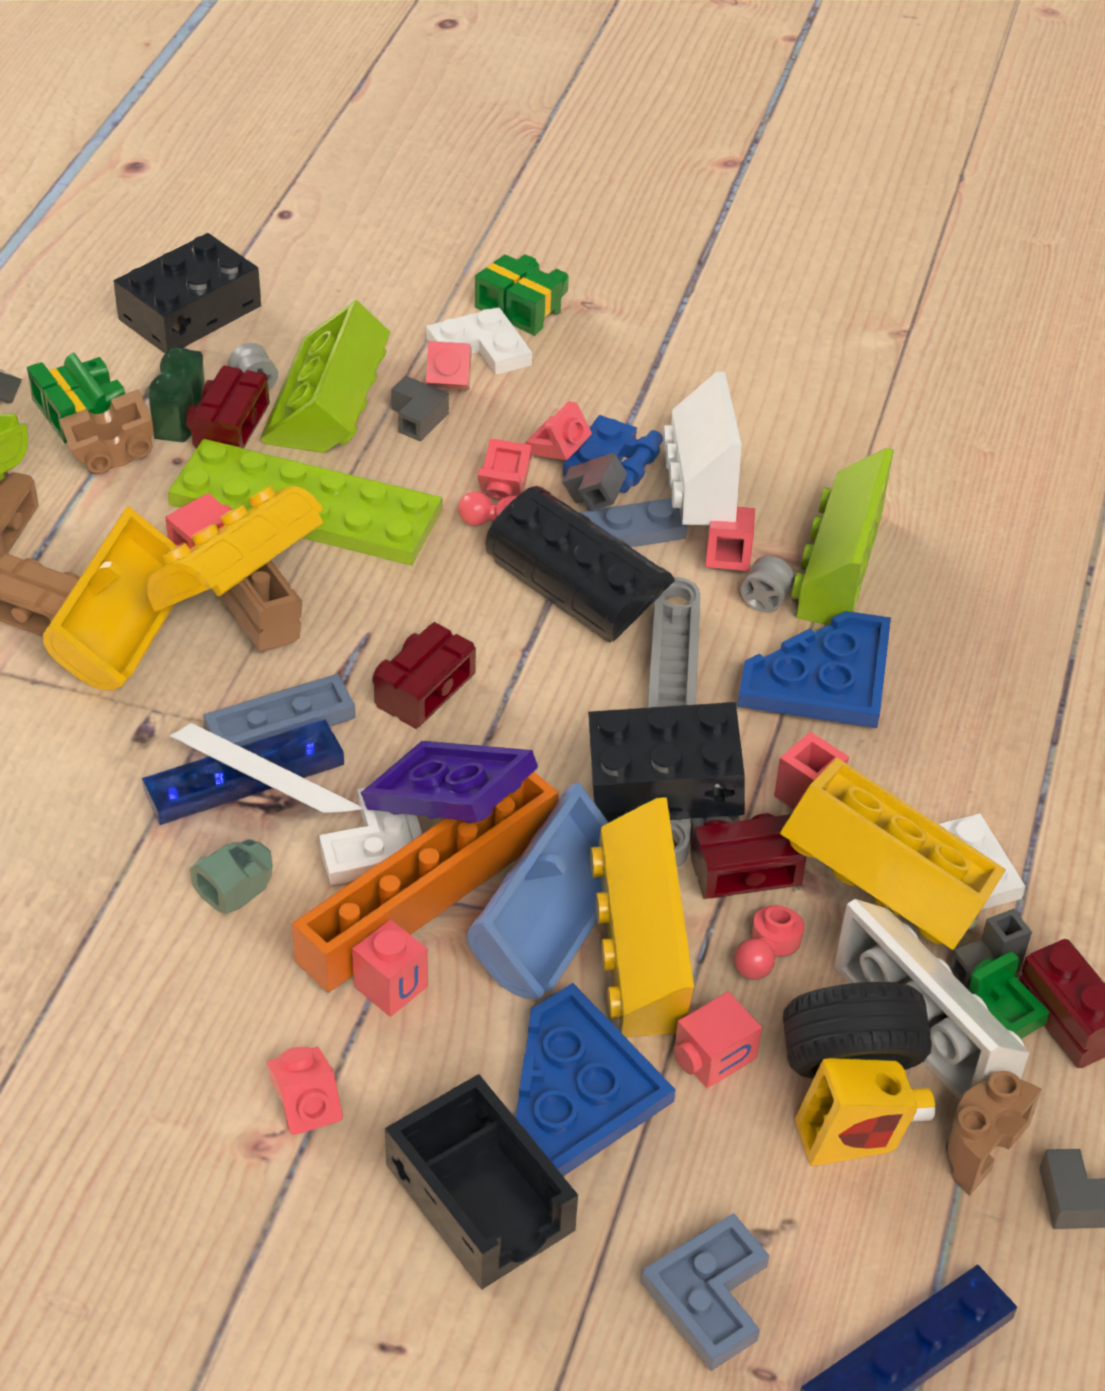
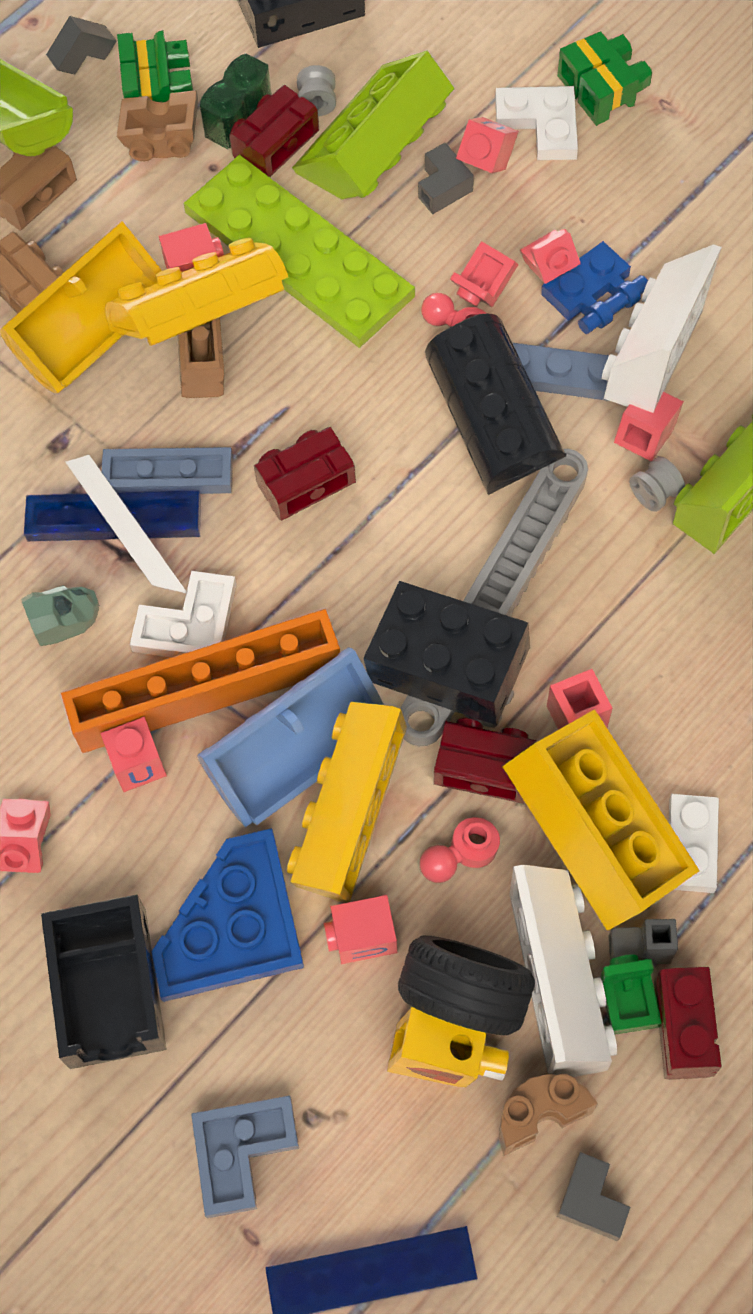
camera: 30 degrees right, 20 degrees up
dark purple plate [361,741,538,823] -> none
dark grey piece [562,452,627,511] -> none
blue plate [737,611,891,728] -> none

